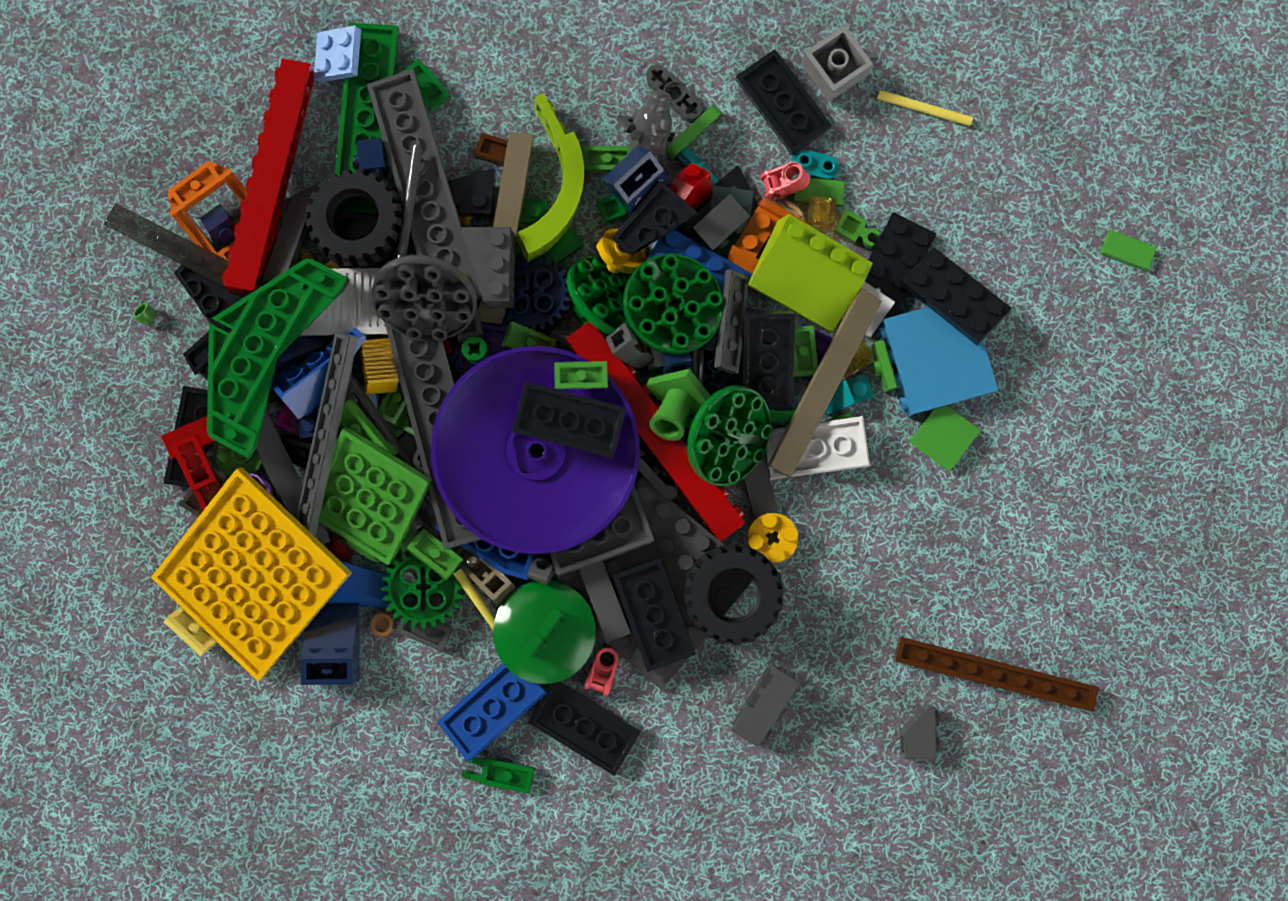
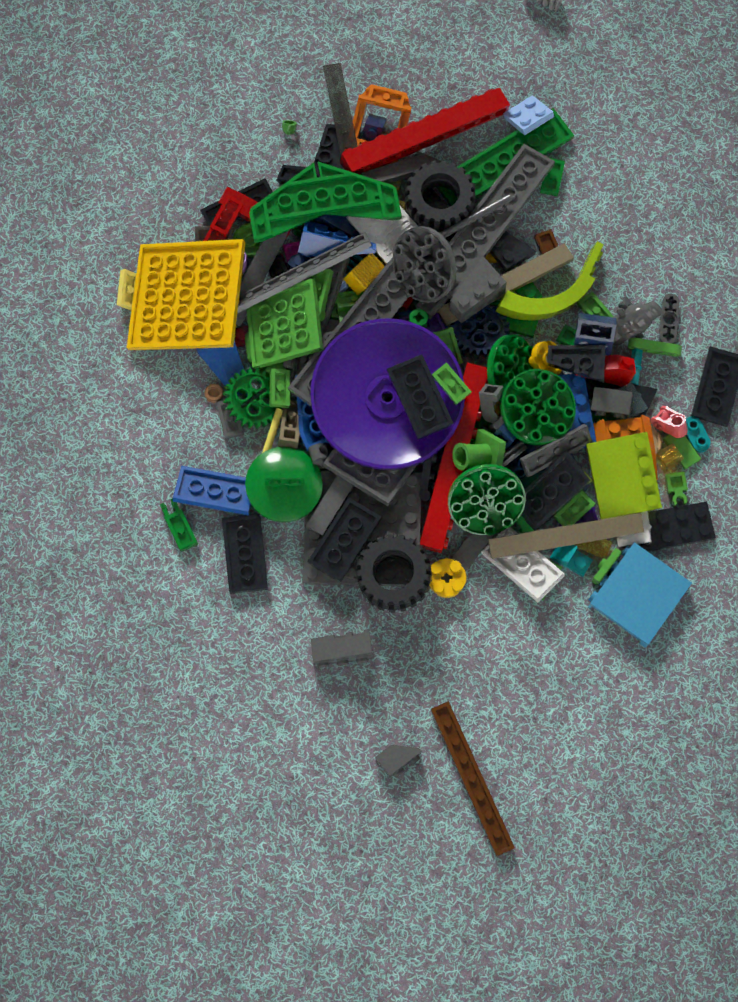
camera: 50 degrees right, 10 degrees down
dark blue slope [301,604,360,685] -> none
dark blue brick [354,138,389,178] -> none
coral piece [584,645,619,697] -> none
black plate [900,247,1012,346] -> none
bright green slope [909,405,980,472] -> none

